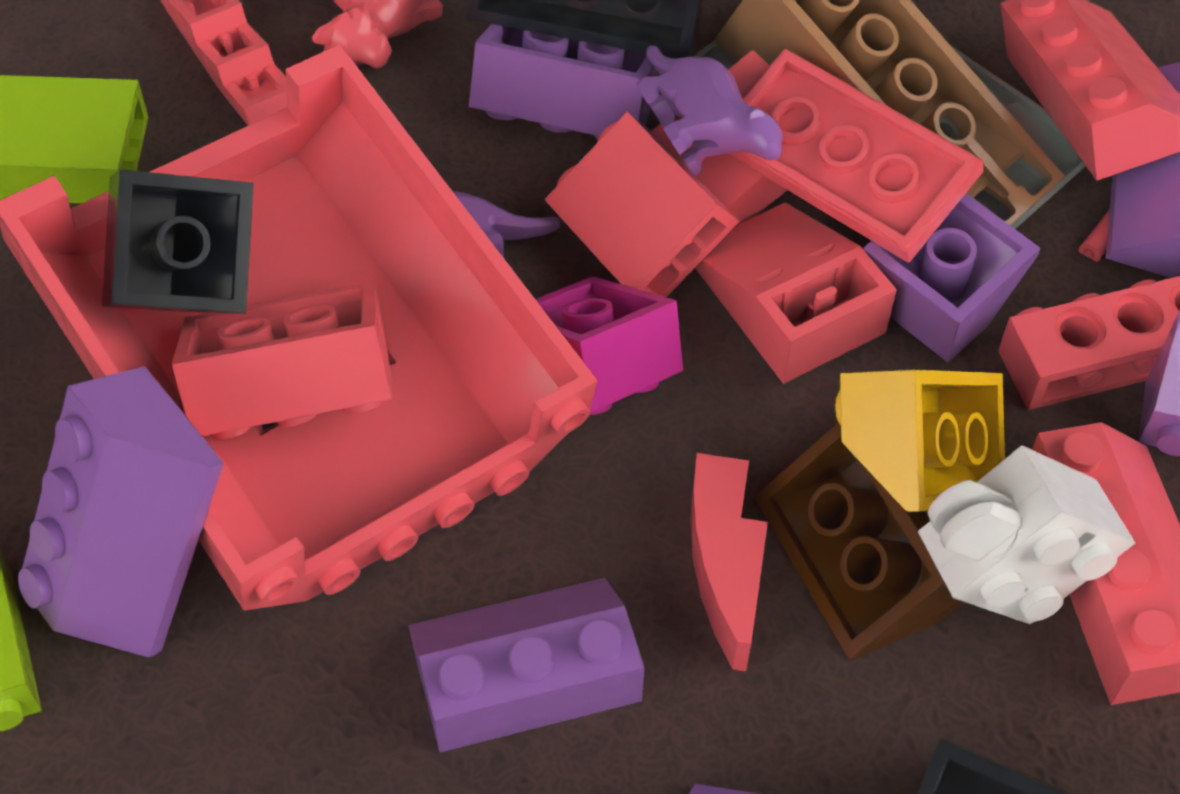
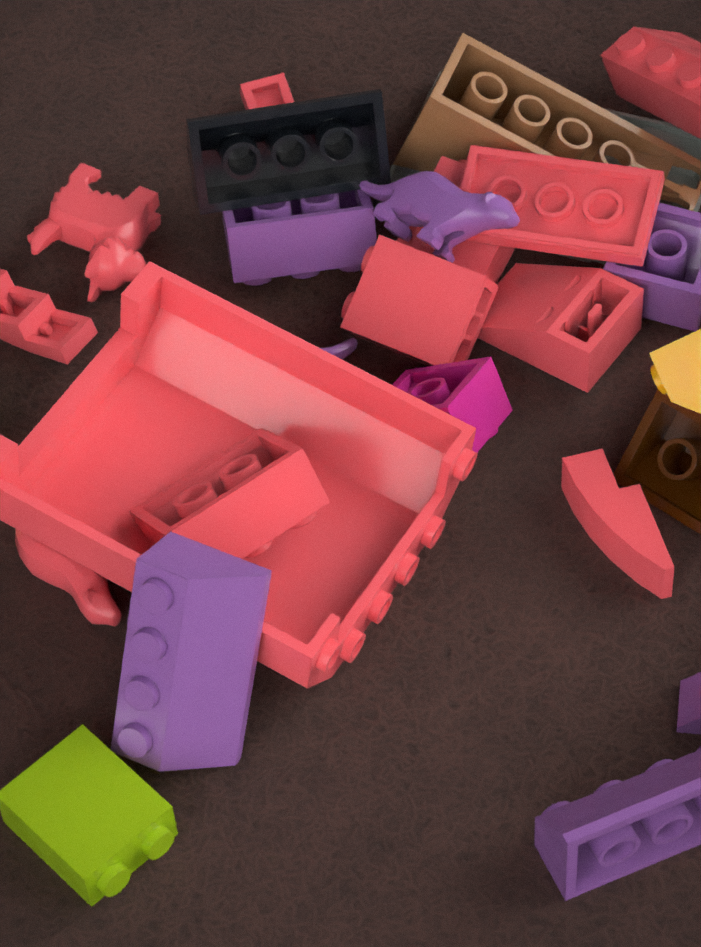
camera: 20 degrees left, 5 degrees down
black slope [102,169,254,314] -> none
medium lavender slope [408,577,645,753] -> none

